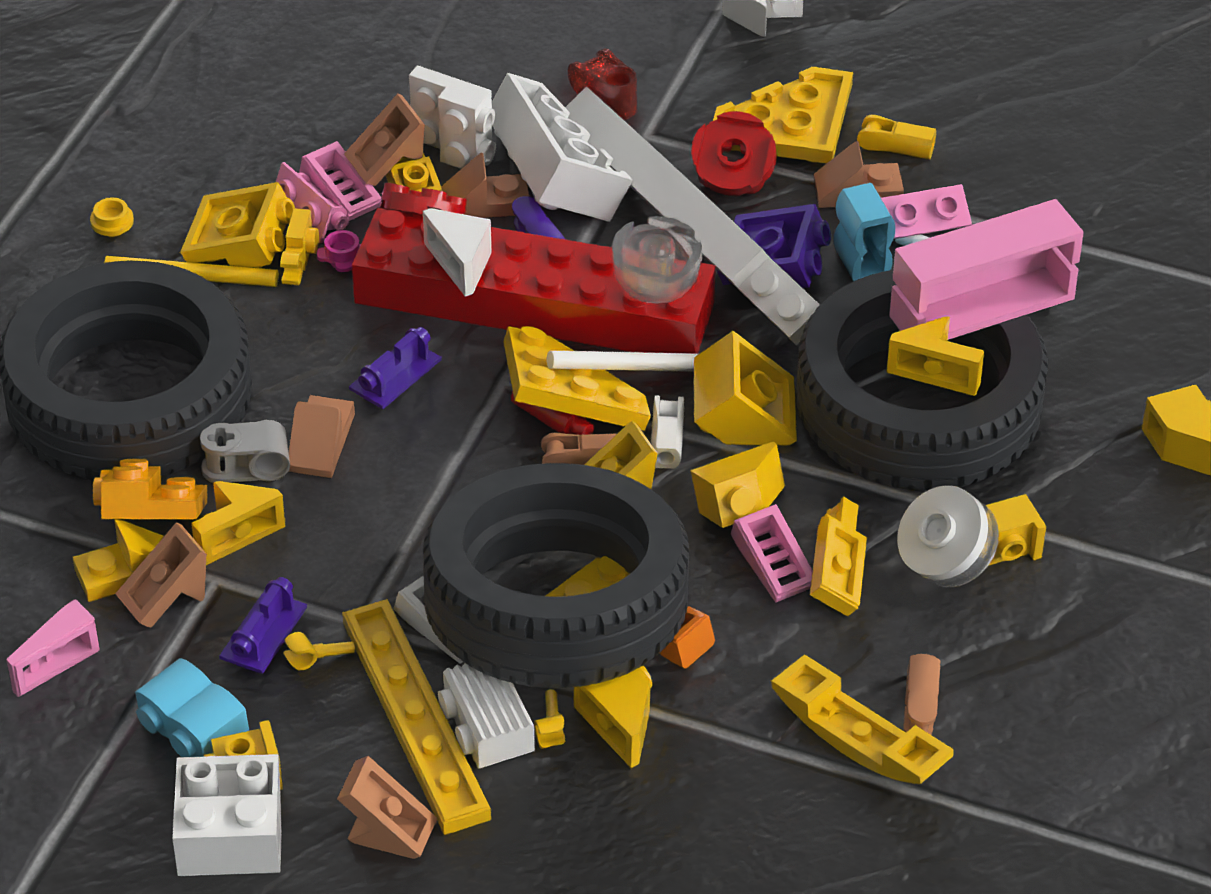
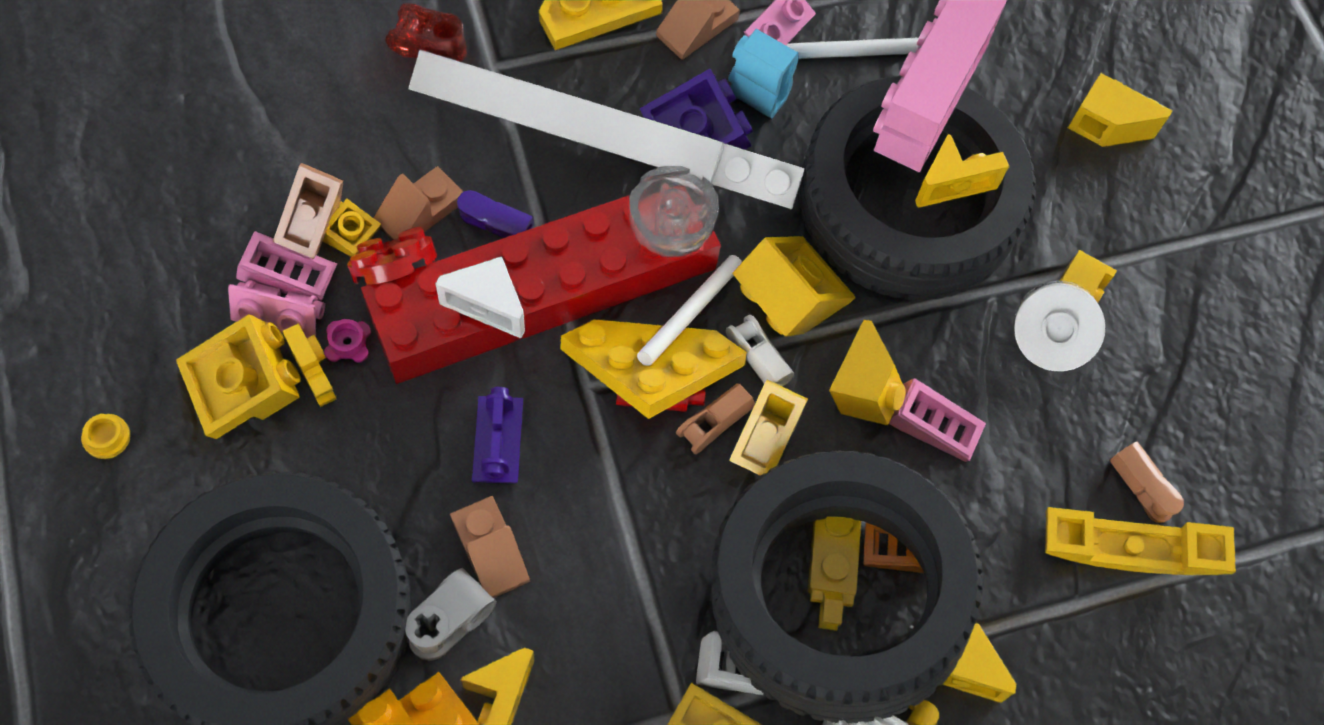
camera: 45 degrees left, 20 degrees up
yellow bar [104,256,279,287] -> none
white plate [409,65,496,169] -> none
white wedge [492,73,633,222] -> none
red plate [691,111,777,196] -> none
yellow hinge [810,497,867,616] -> none

